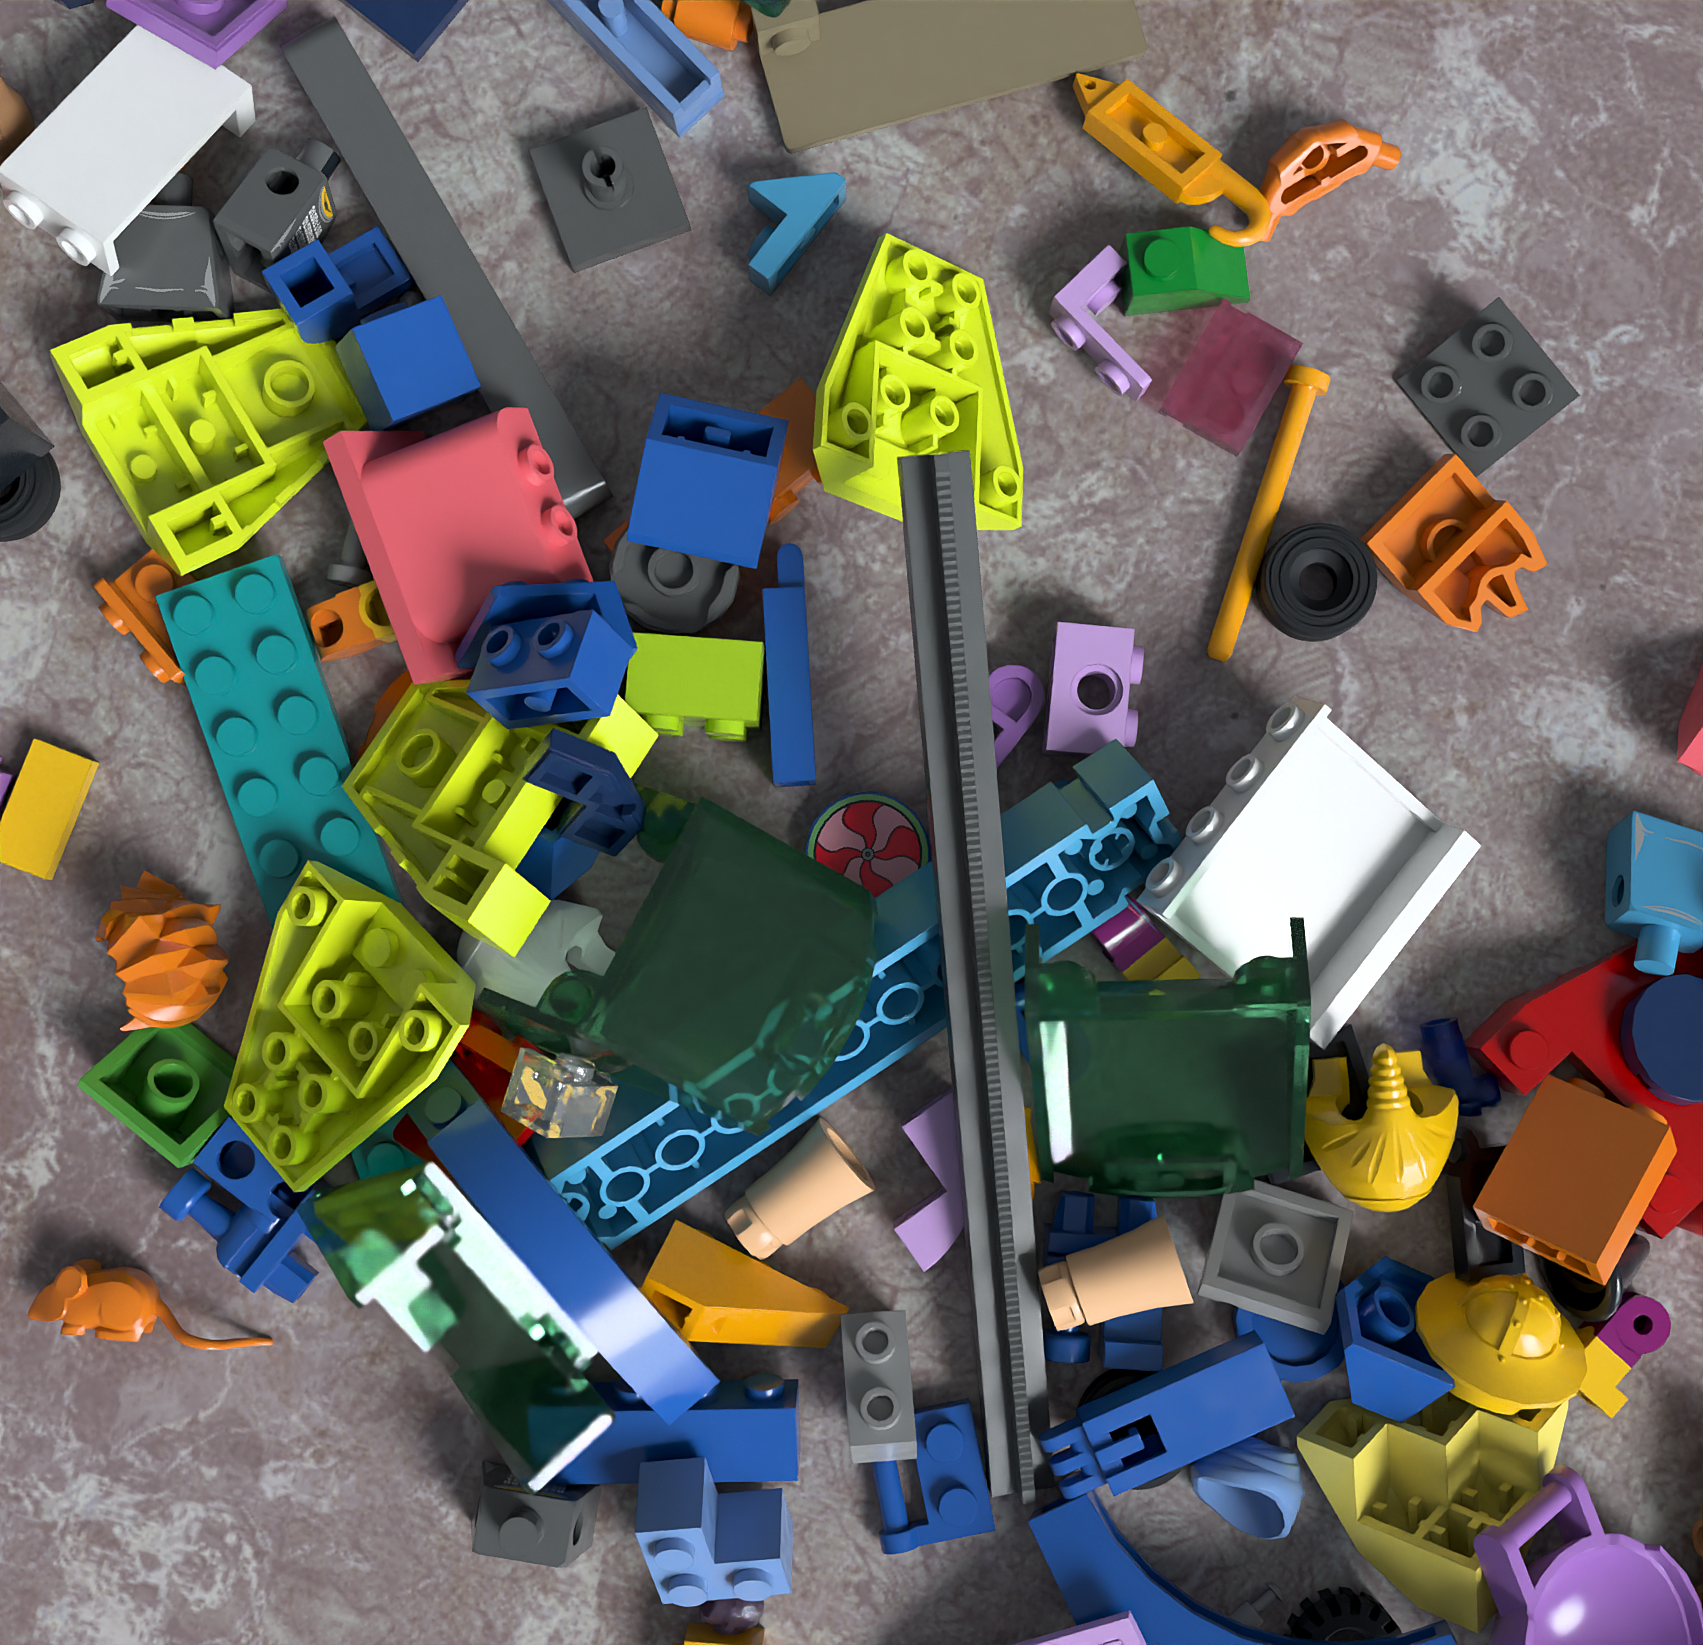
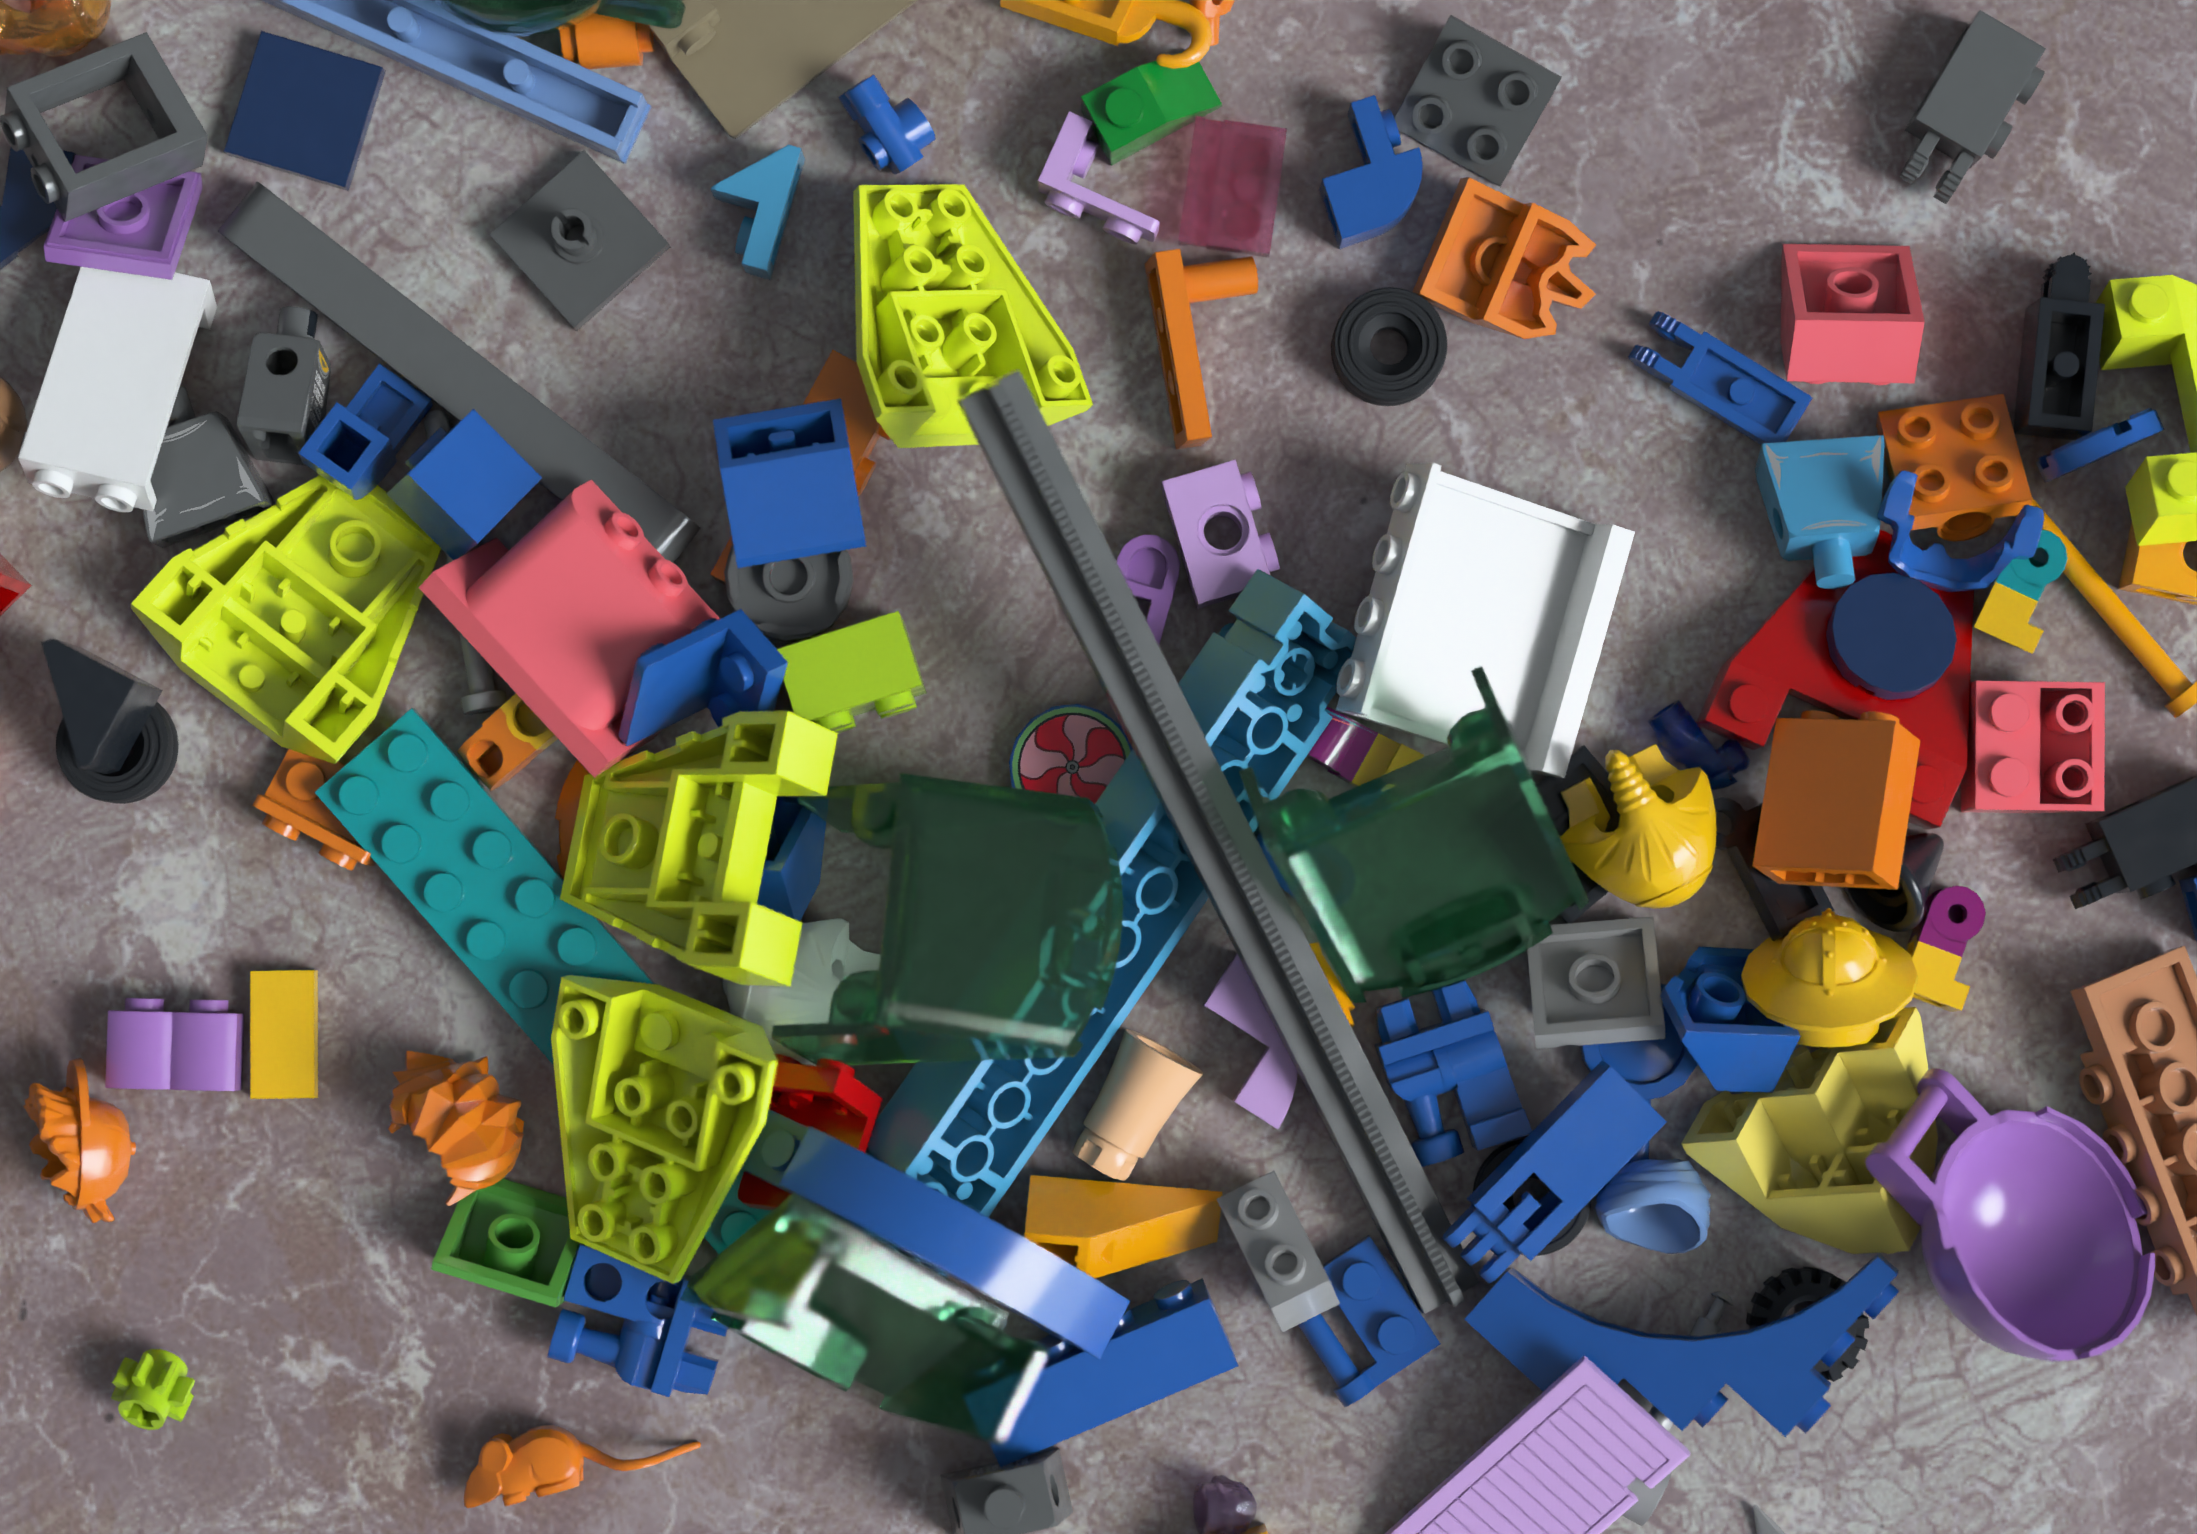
camera: 20 degrees left, 0 degrees up
blue brick [466,610,633,729] -> none
clear brick [501,1048,618,1138] -> none
dark blue tile [522,728,647,857] -> none
medium blue brick [635,1457,793,1607] -> none
blue hinge [762,543,816,787] -> none
light nougat plant [1038,1214,1194,1331] -> none
light orange bar [1207,365,1331,663] -> none
none -> blue plate [838,74,936,175]
none -> orange piece [1144,249,1258,450]
none -> blue brick [1319,95,1423,249]
none -> blue hinge [1628,311,1812,445]

